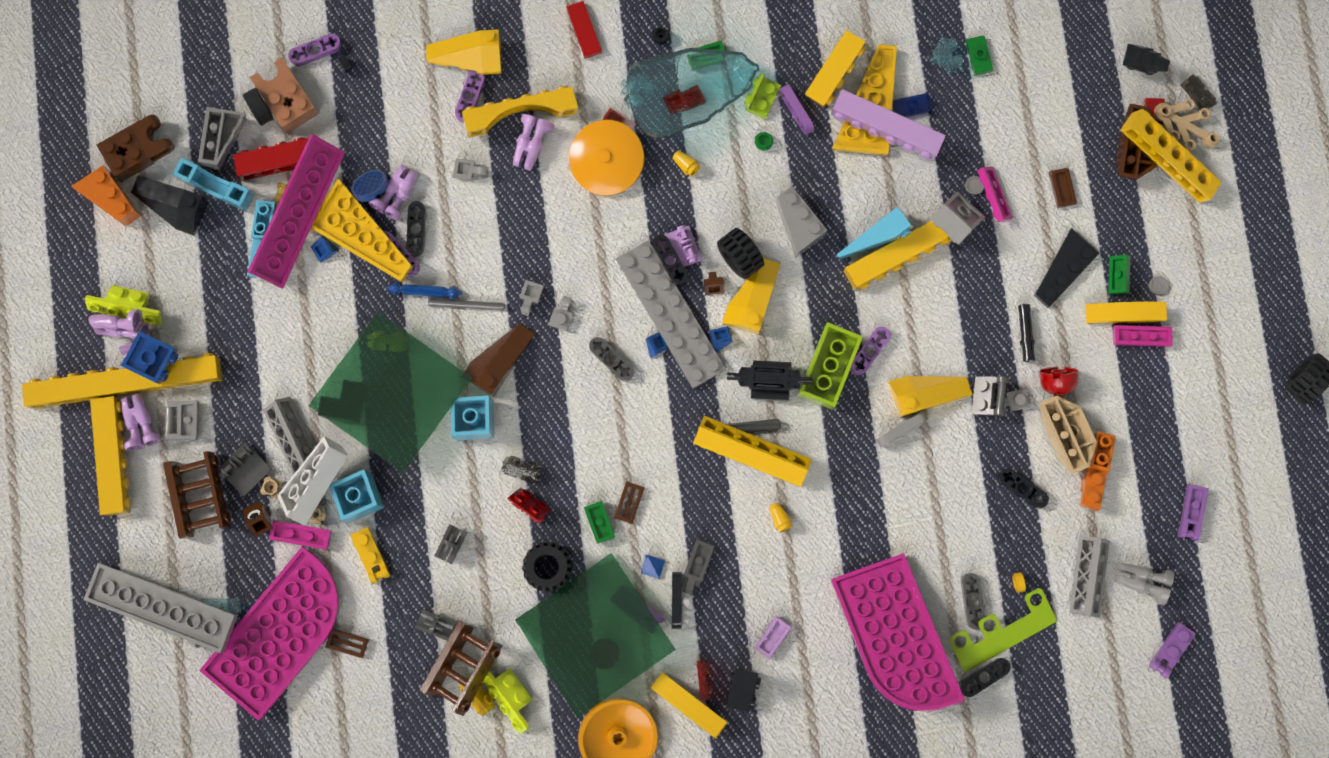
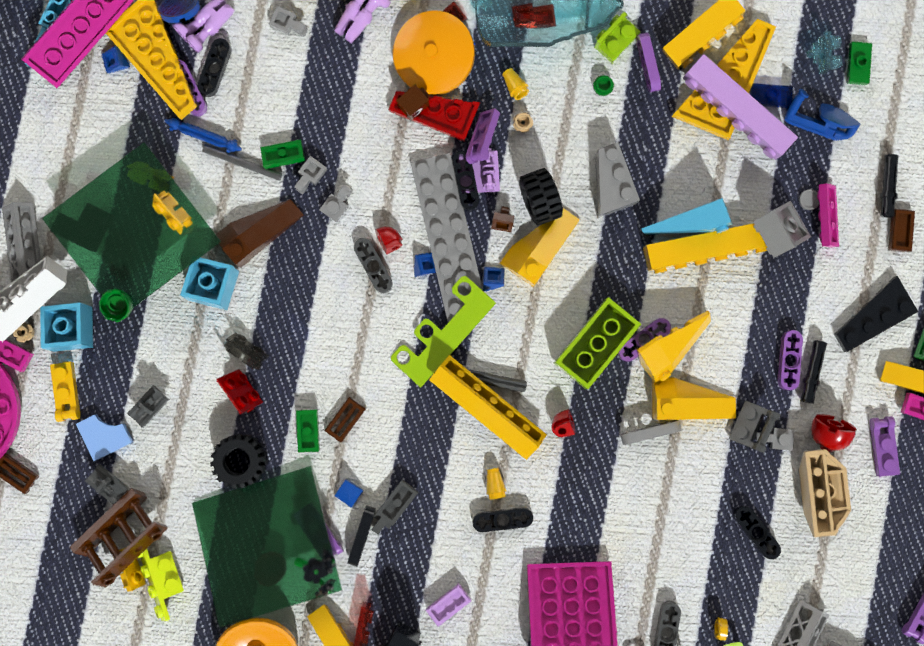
camera: 20 degrees right, 5 degrees up
black piece [727,360,813,401] -> none
orange slope [1079,431,1116,511] -> none
none -> light blue tile [76,414,133,461]
none -> green hair [99,289,133,323]
none -> yellow hinge [152,190,193,235]
none -> green plate [260,139,305,169]
none -> black plant [294,550,336,597]
none -> red piece [375,226,403,255]
none -> red wing [388,91,480,142]
none -> lime piece [391,276,496,388]
none -> reddish brown brick [396,84,430,121]
none -> medium lavender plate [466,108,500,164]
none -> black beam [473,507,533,532]
none -> tan plate [513,112,533,133]
none -> red piece [551,409,575,437]
none -> yellow wedge [637,311,711,383]
none -> medium lavender beam [778,330,803,390]
none -> blue piece [785,88,860,140]
none -> medium lavender plate [869,416,900,477]
none -> black pin [880,154,899,218]

